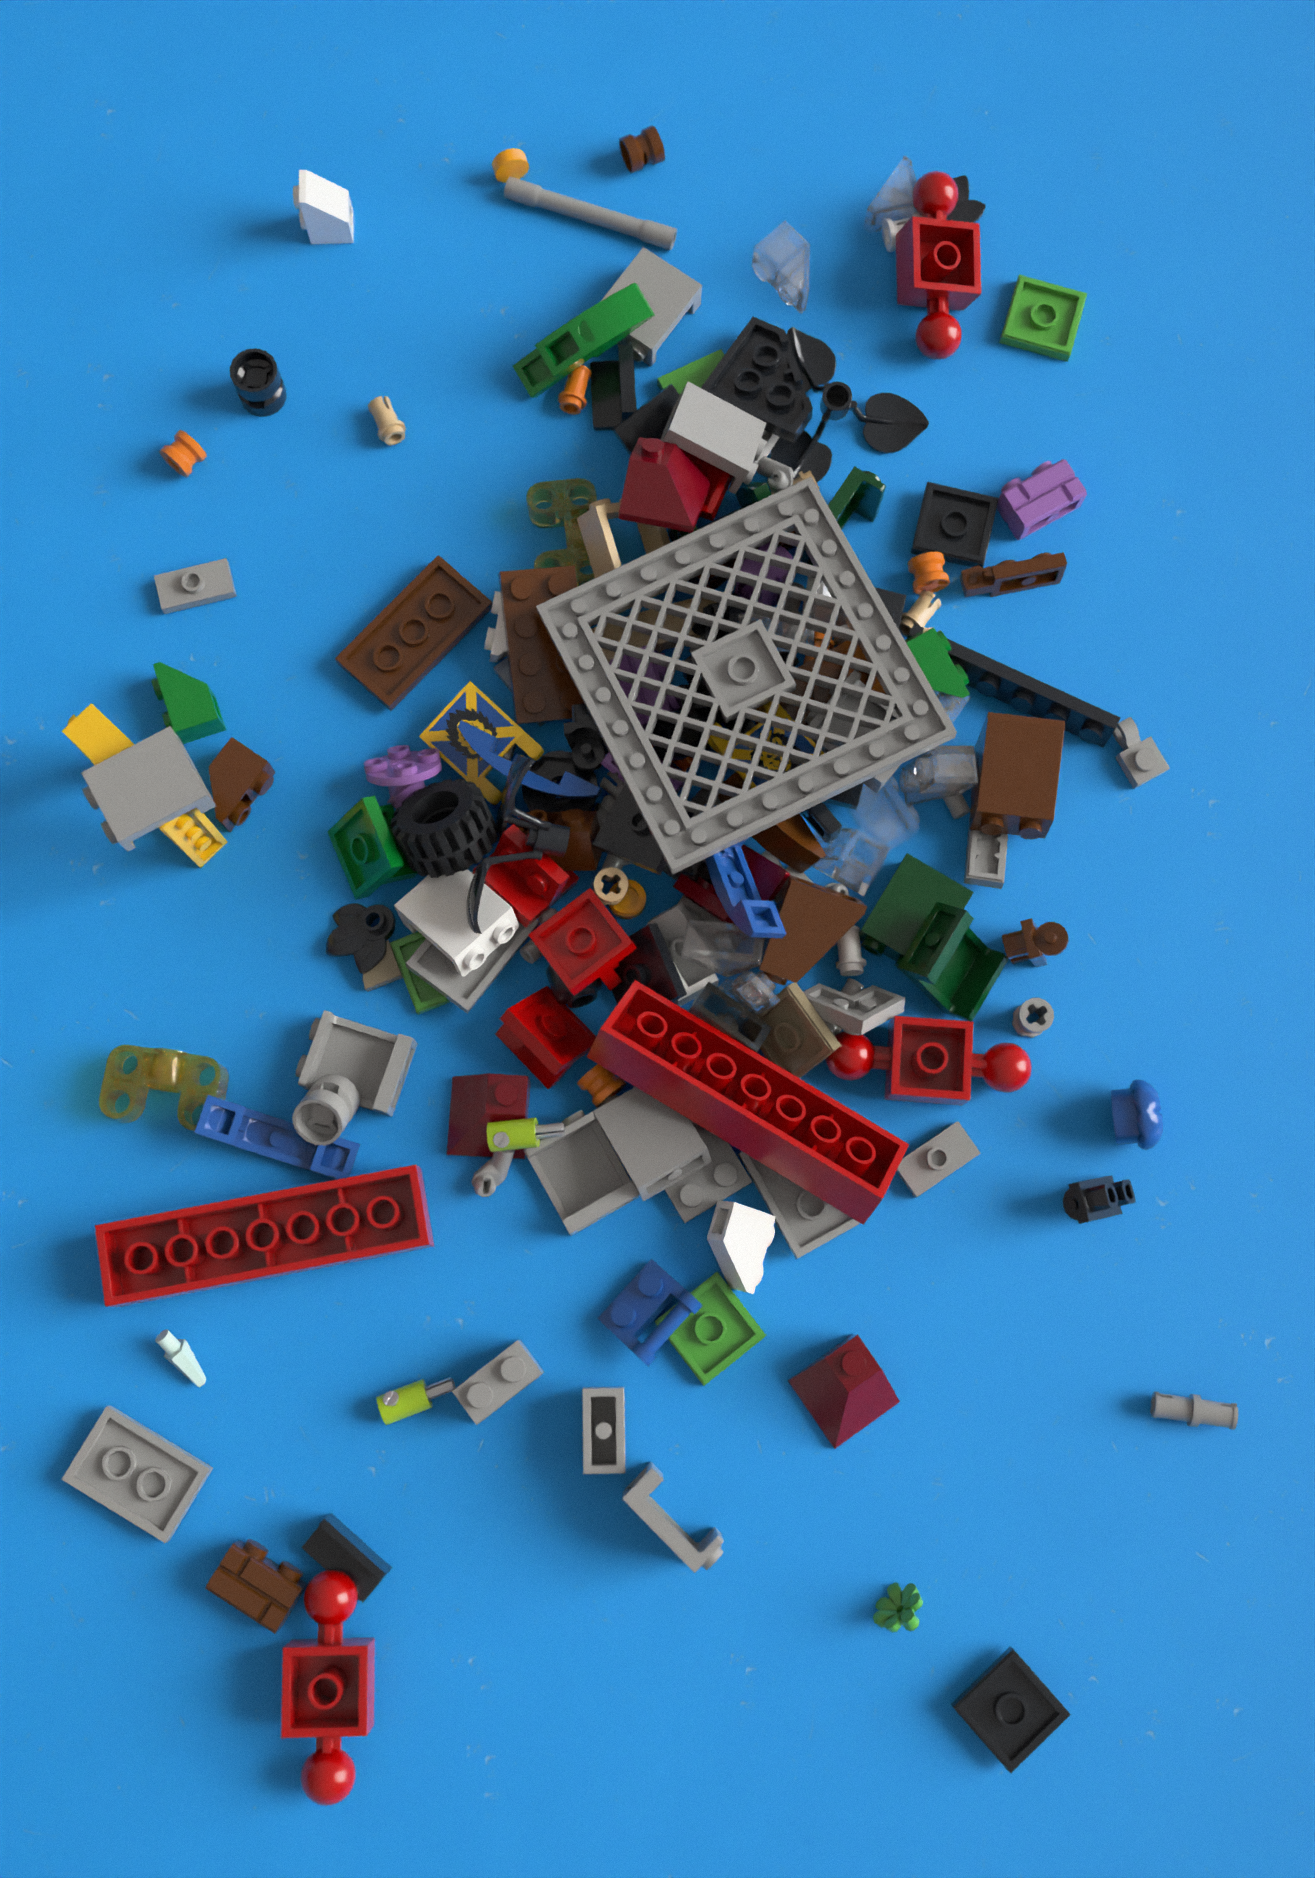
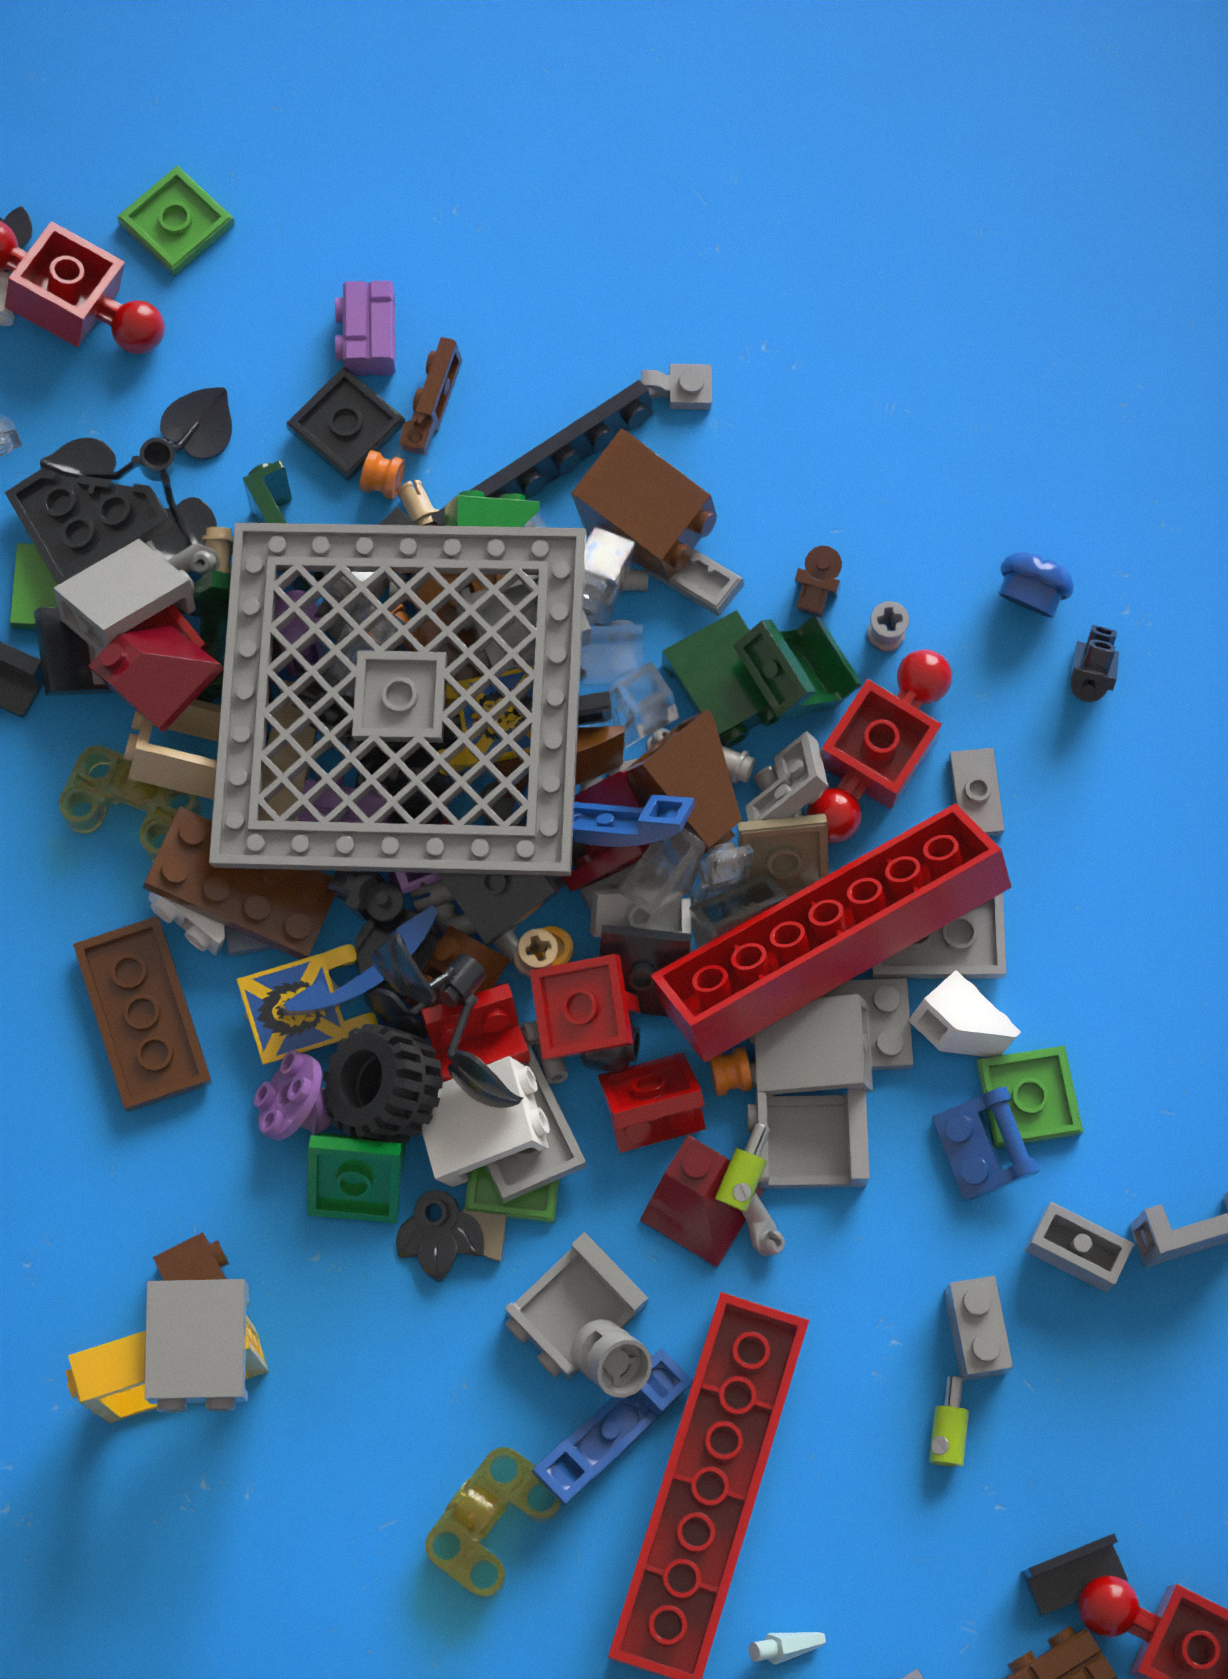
camera: 60 degrees left, 5 degrees down
green slope [151,662,226,744] -> none
dark red slope [788,1334,900,1449] -> none

